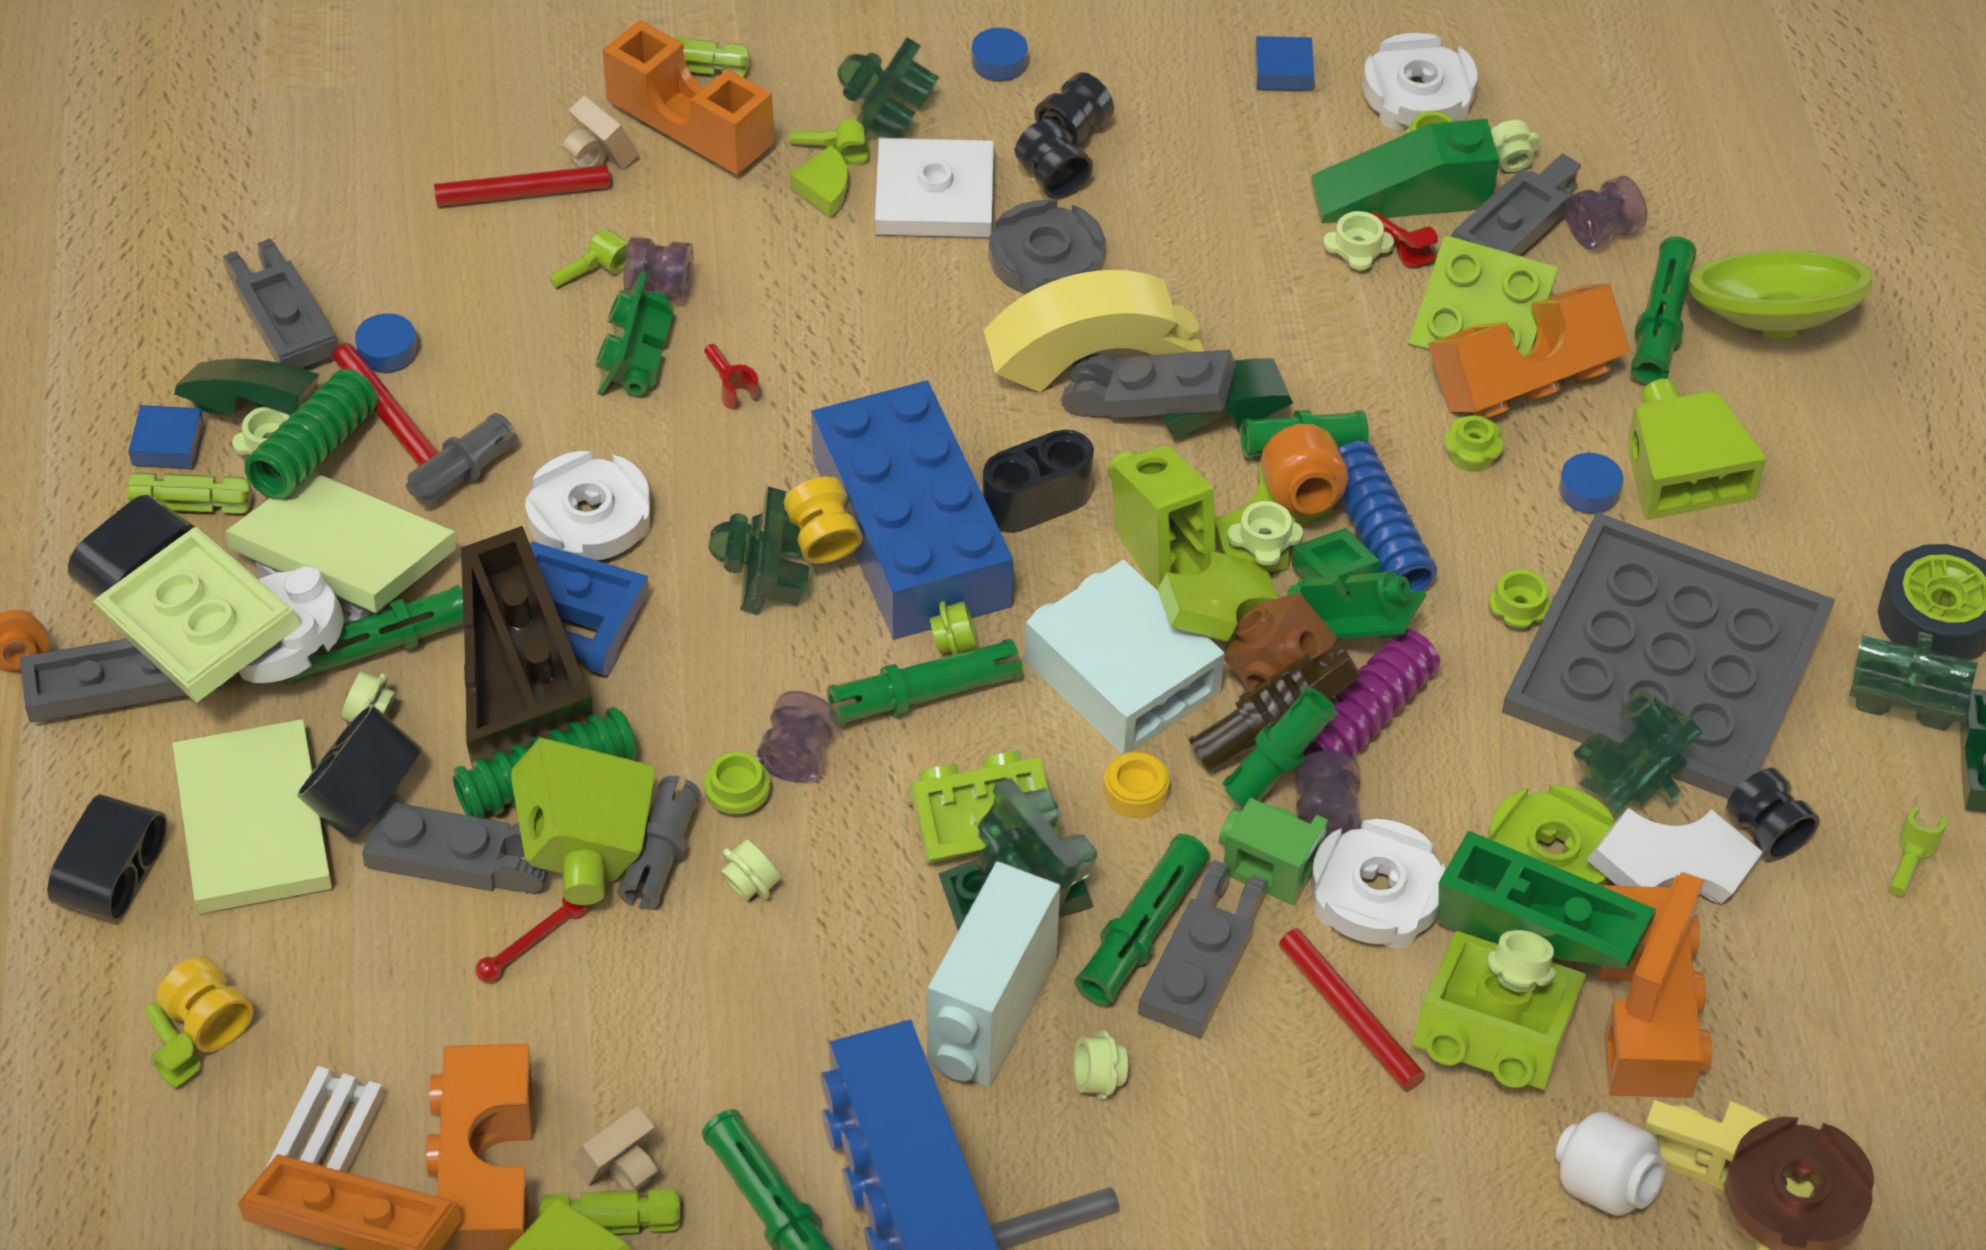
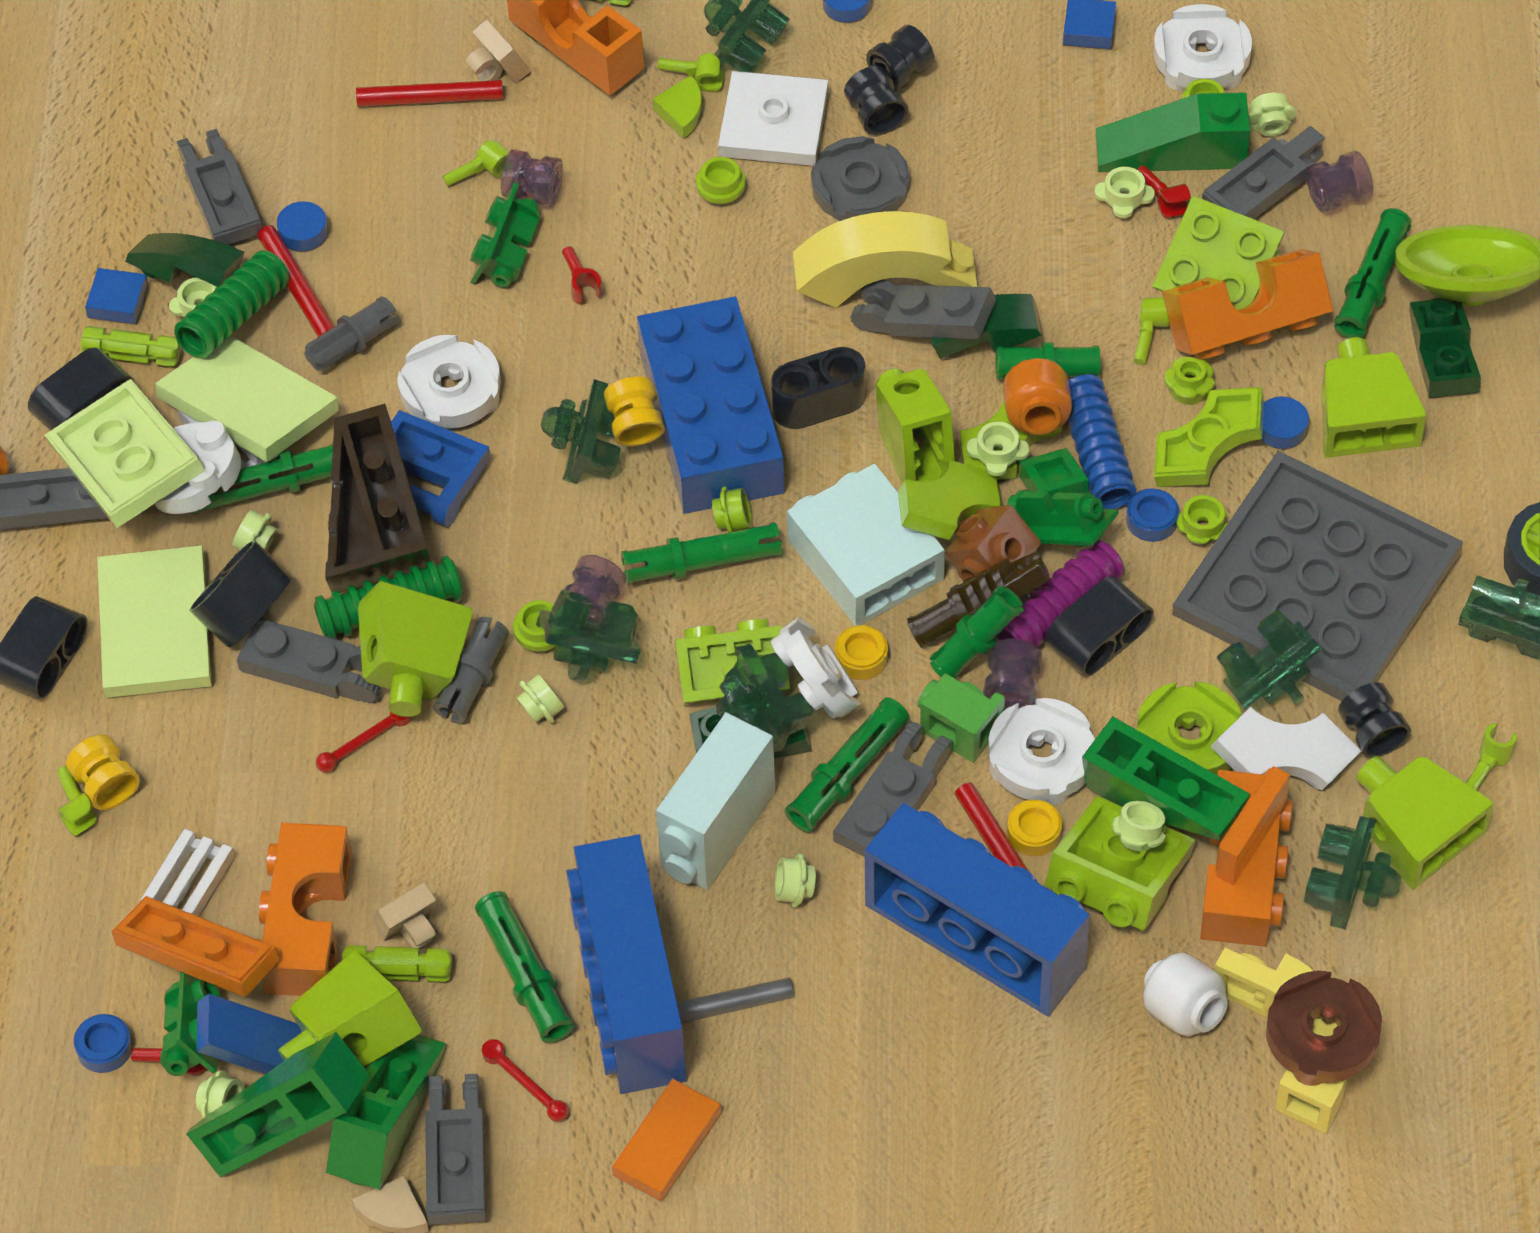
camera: 10 degrees right, 5 degrees up
none -> clear green hips [536,589,641,682]
none -> lime plate [696,157,745,204]
none -> white plate [771,617,861,719]
none -> blue brick [865,802,1090,1017]
none -> yellow tile [1007,800,1062,856]
none -> black beam [1045,576,1154,676]
none -> blue tile [1126,488,1179,542]
none -> lime hand [1133,297,1169,365]
none -> lime tile [1154,387,1264,487]
none -> clear green hips [1304,816,1402,930]
none -> lime torso [1356,756,1494,890]
none -> dark green slope [1409,298,1481,397]

